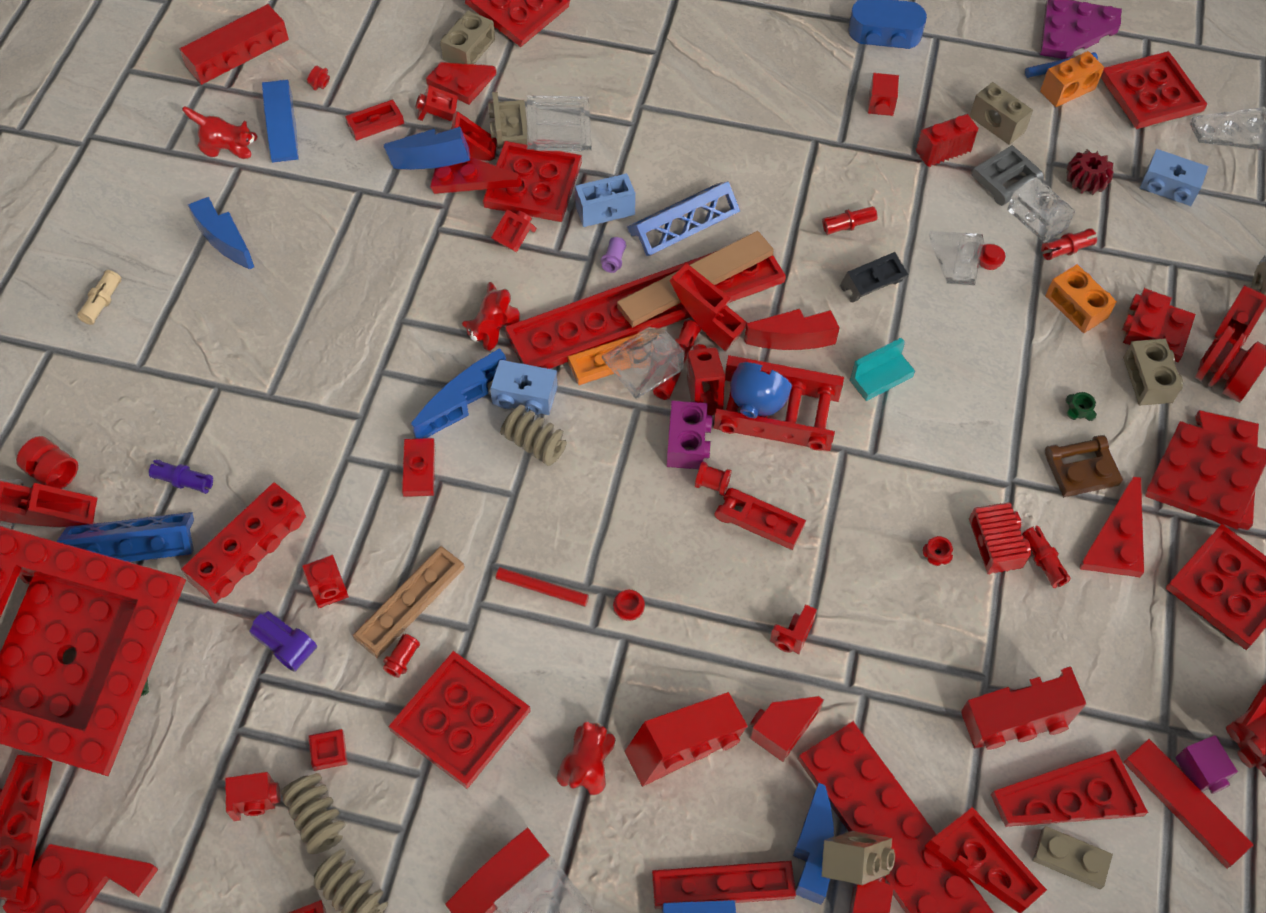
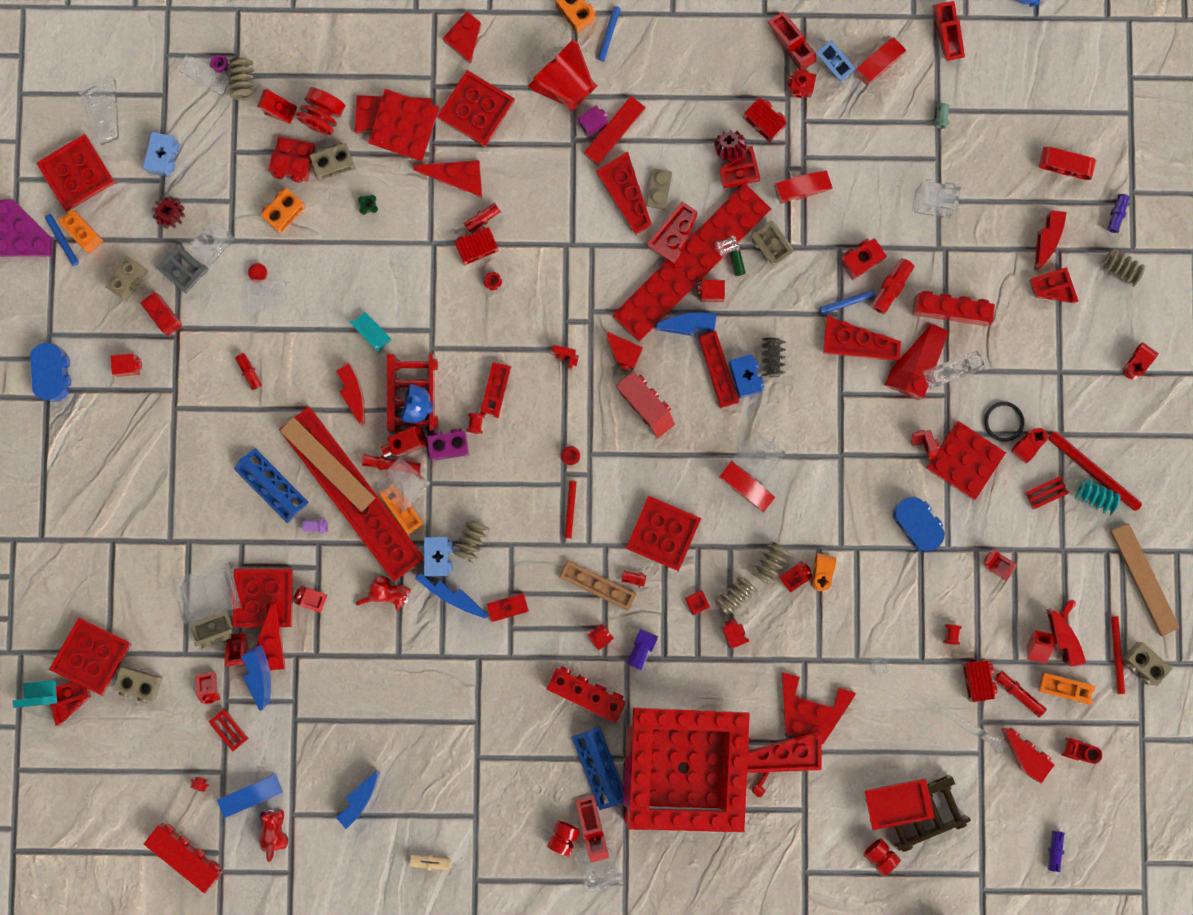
camera: 105 degrees left, 25 degrees up
dark purple pin [149,459,214,494] -> none
red wing [426,62,497,105] -> none
red animal [556,722,616,795] -> none
medium blue brick [575,173,636,227] -> none
red slope [670,263,748,352] -> none
dark tan brick [822,831,895,885] -> none
black hinge [840,252,909,303] -> none
red wedge [961,666,1087,750] -> none
red pin [1041,228,1098,260] -> none
reddish brown plate [1045,435,1123,498] -> none

